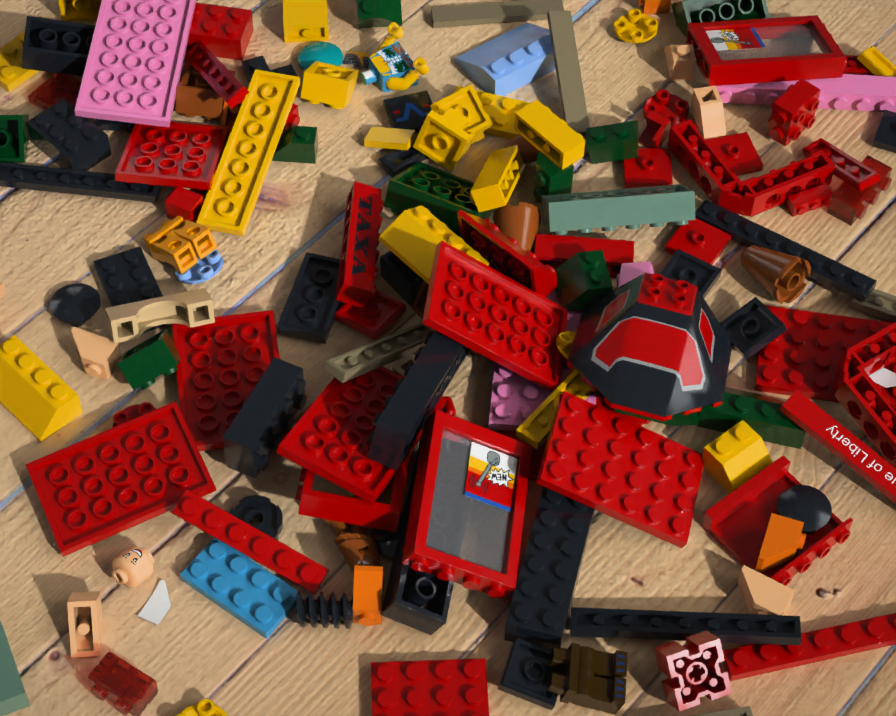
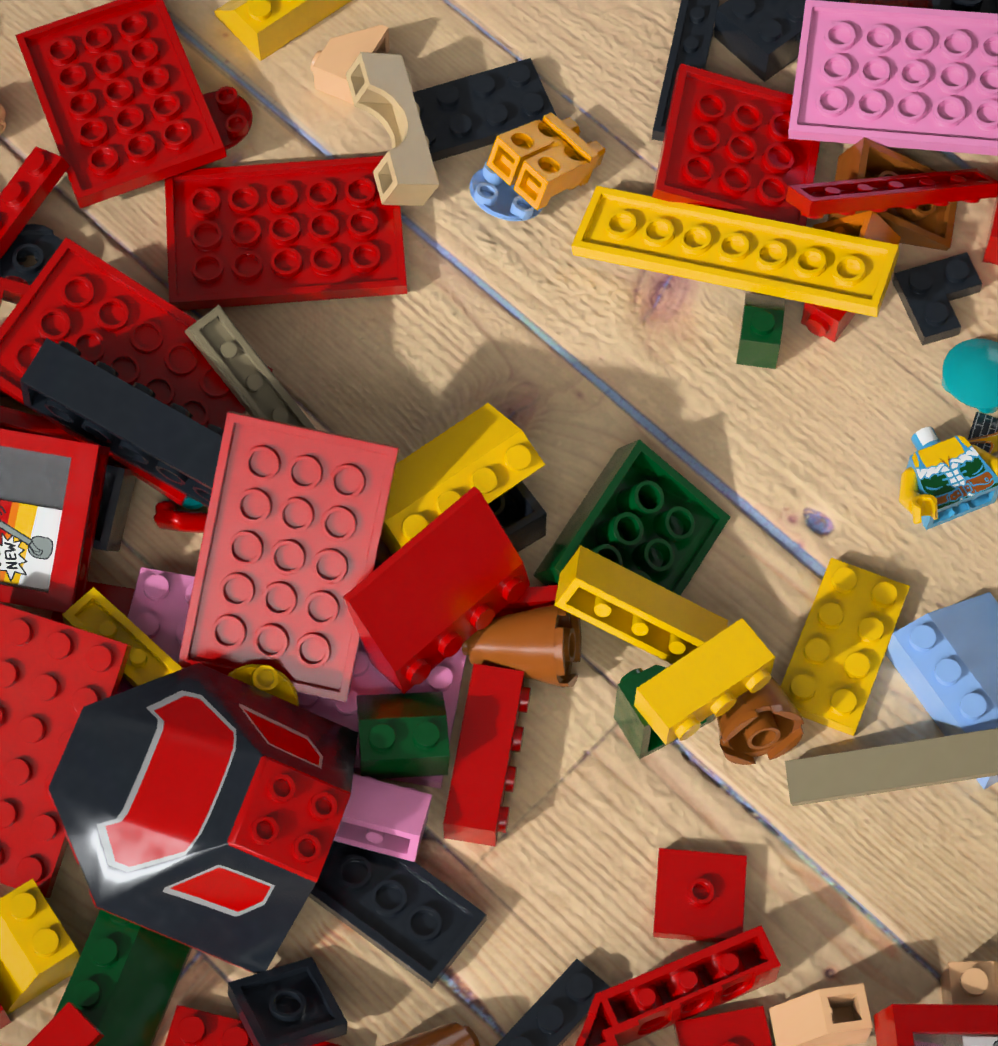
camera: 95 degrees right, 10 degrees up
black dish [50,283,101,327] -> none
dark green slope [117,328,181,390] -> none
red brick [164,186,203,223] -> none
black brick [222,357,307,479] -> none
black plate [276,252,341,344] -> none
yellow slope [300,61,359,109] -> none
red brick [335,181,384,308] -> none
red plate [335,289,406,340] -> none
yellow tile [364,126,416,151] -> none
black tile [378,138,429,178] -> none
black tile [383,90,433,133] -> none
yellow panel [413,107,475,172] -> none
yellow panel [430,84,493,145] -> none
sand green brick [541,184,696,235] -> none
dark green slope [586,120,638,164] -> none
red panel [638,110,671,148] -> none
red dish [643,89,689,126] -> none
red plate [665,218,732,265] -> none

